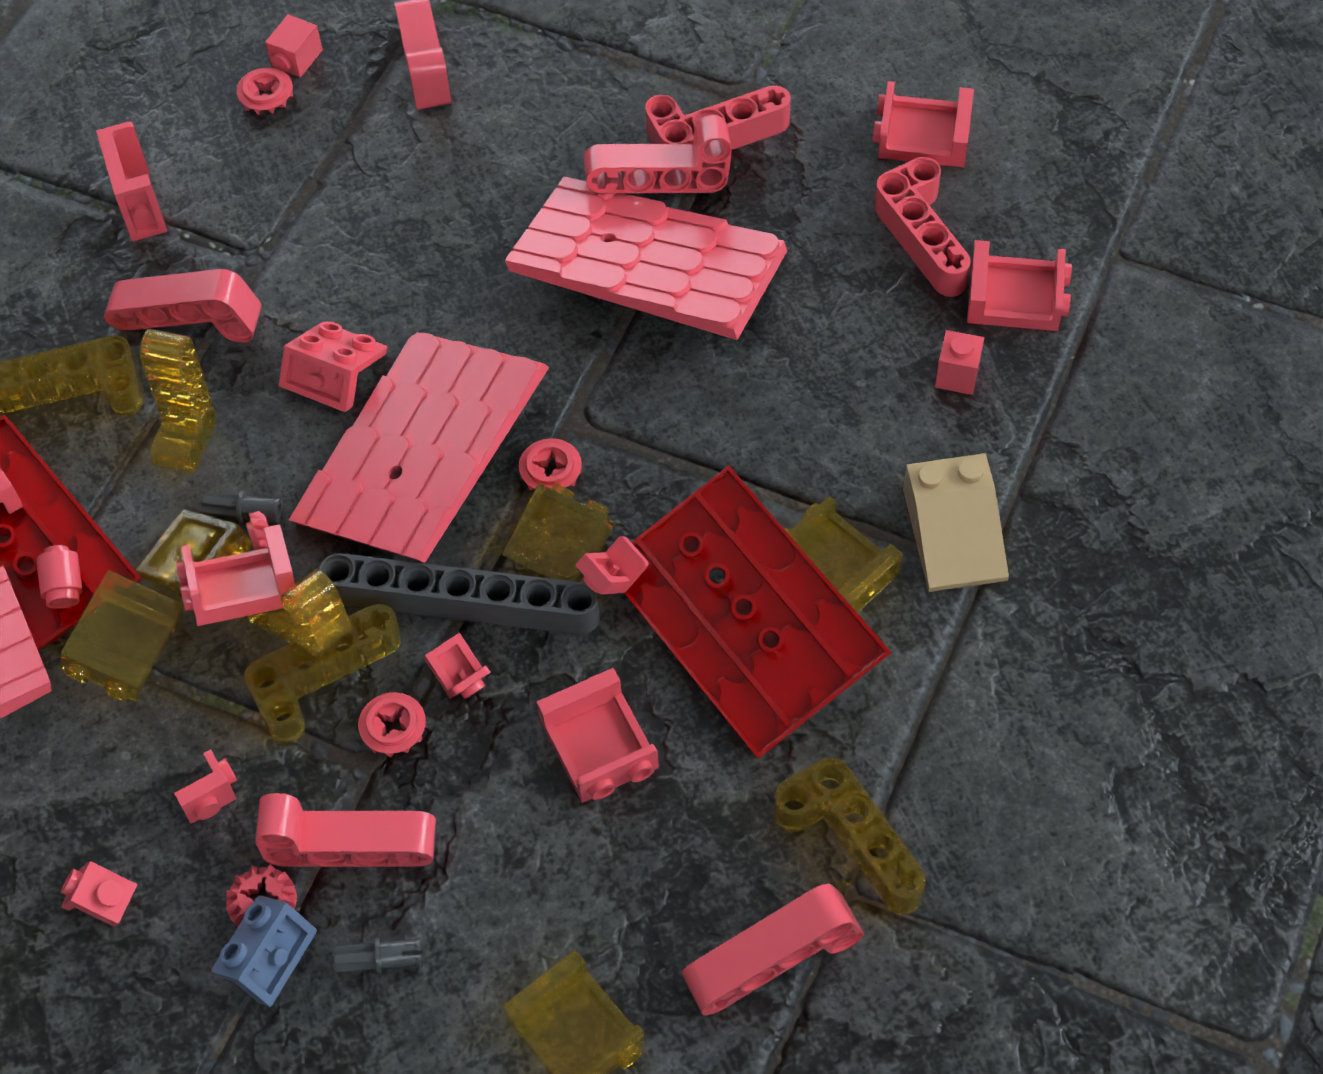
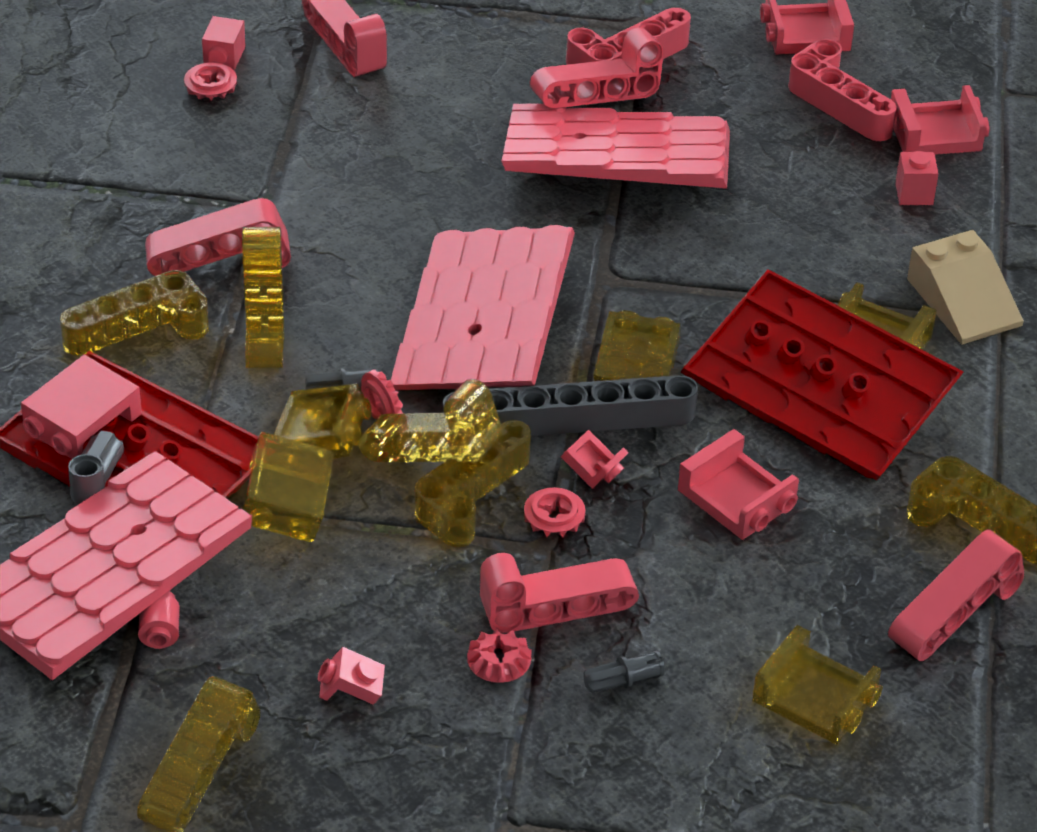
camera: 20 degrees left, 15 degrees down
coral brick [36,545,83,609] -> none
coral panel [96,121,167,242] -> none
coral bracket [174,749,237,824] -> none
coral panel [176,524,299,626] -> none
sand blue bracket [212,896,318,1007] -> none
coral bracket [279,322,387,412] -> none
coral gear [519,438,582,496] -> none
coral bracket [575,537,649,595] -> none

